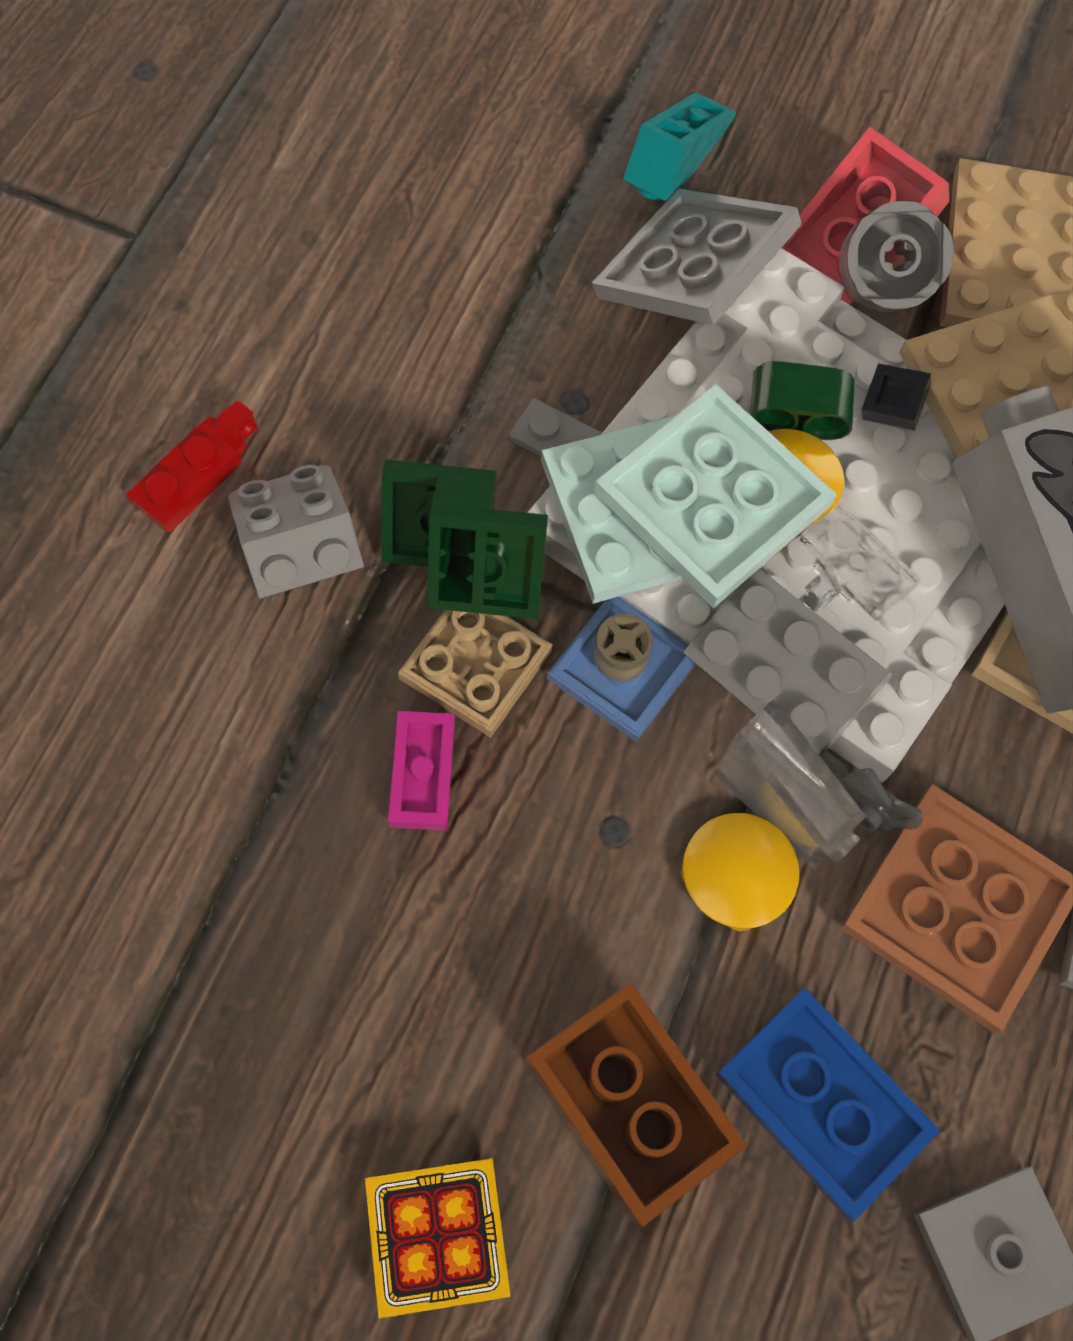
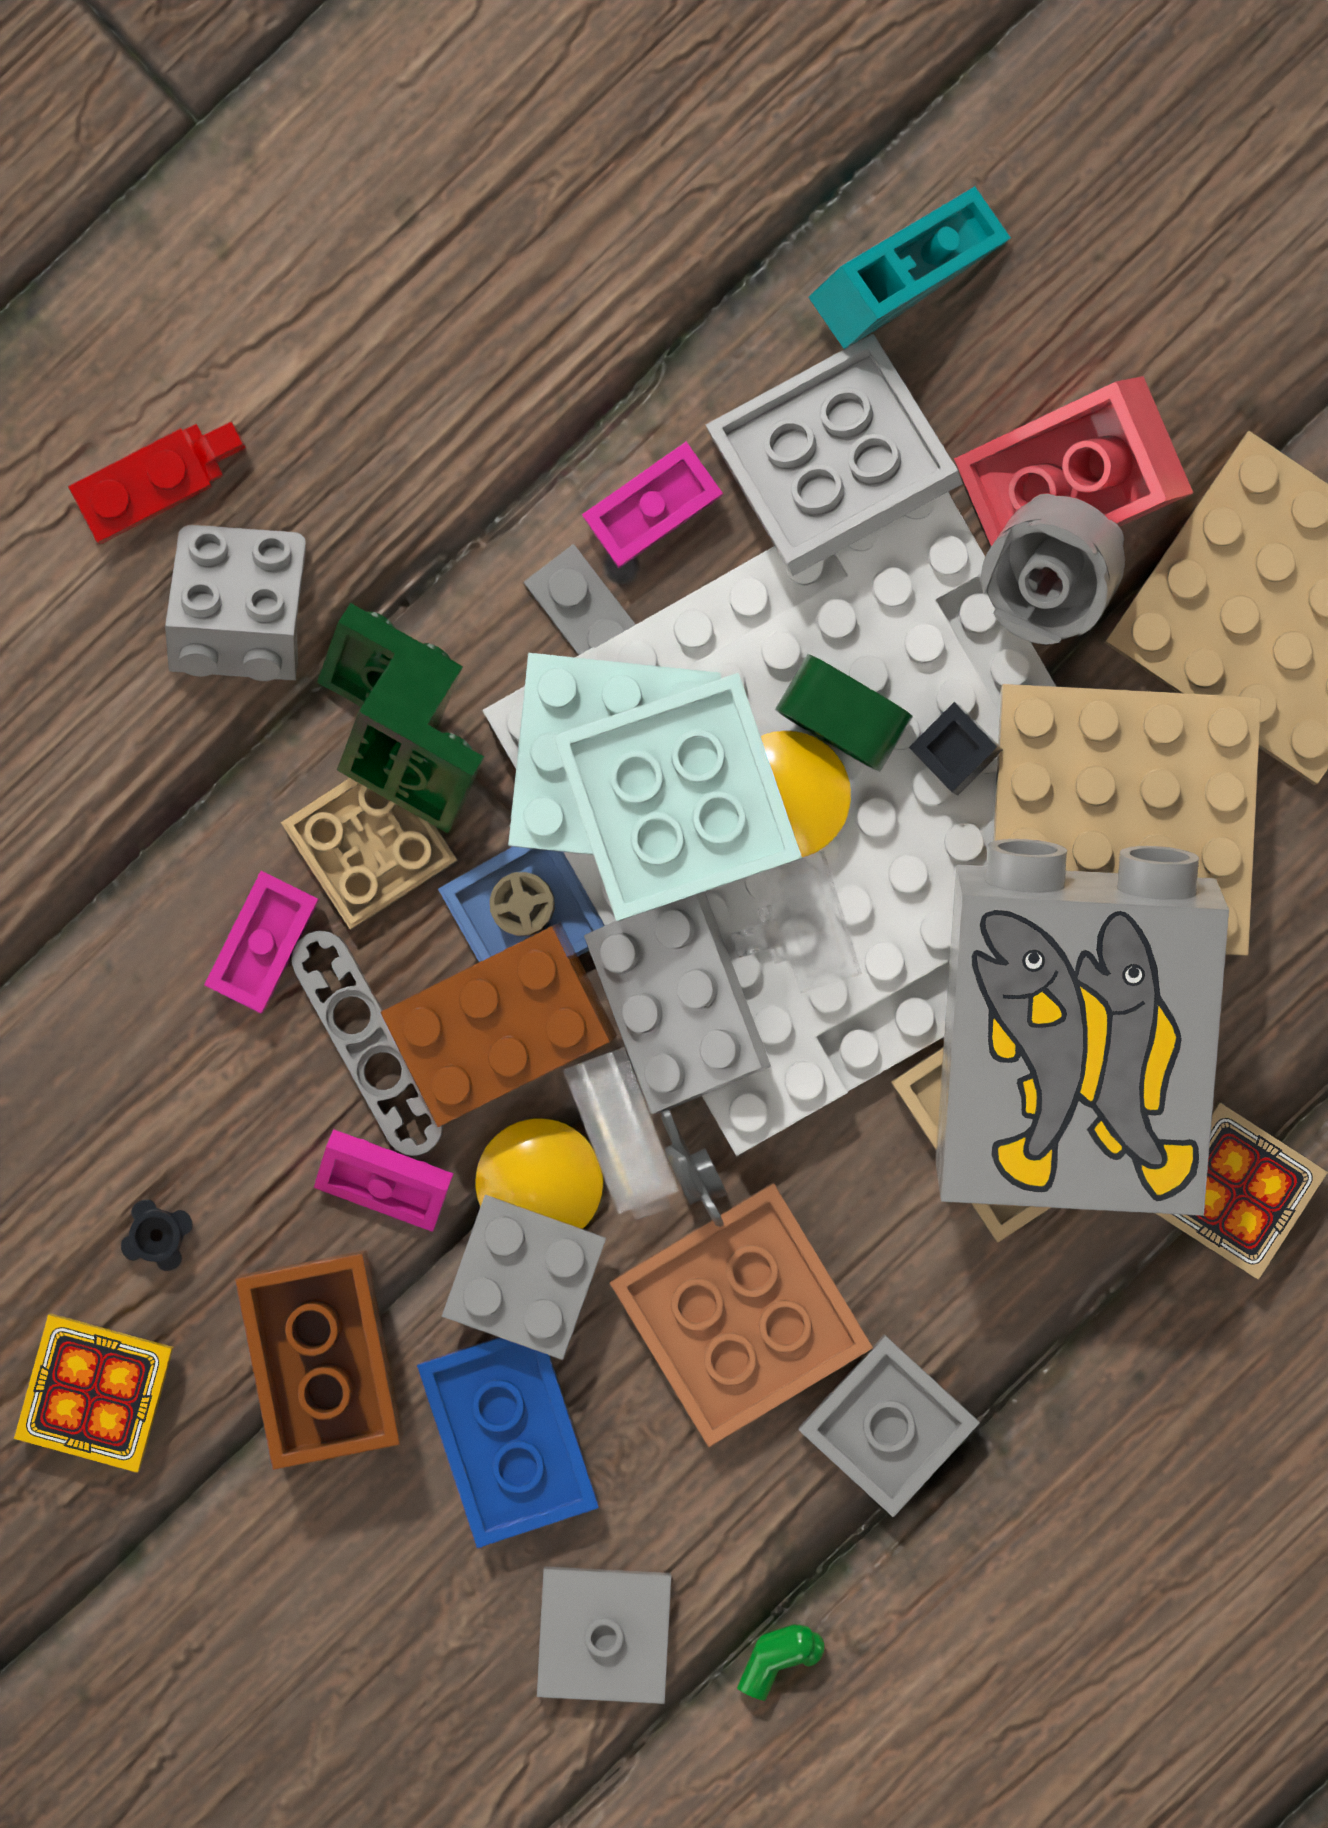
camera: 30 degrees right, 20 degrees up
none -> black plate [121,1199,193,1271]
none -> light grey beam [292,931,443,1156]
none -> dark pink plate [313,1129,453,1232]
none -> dark orange brick [380,922,617,1127]
none -> light grey plate [442,1195,607,1360]
none -> dark pink plate [582,441,723,569]

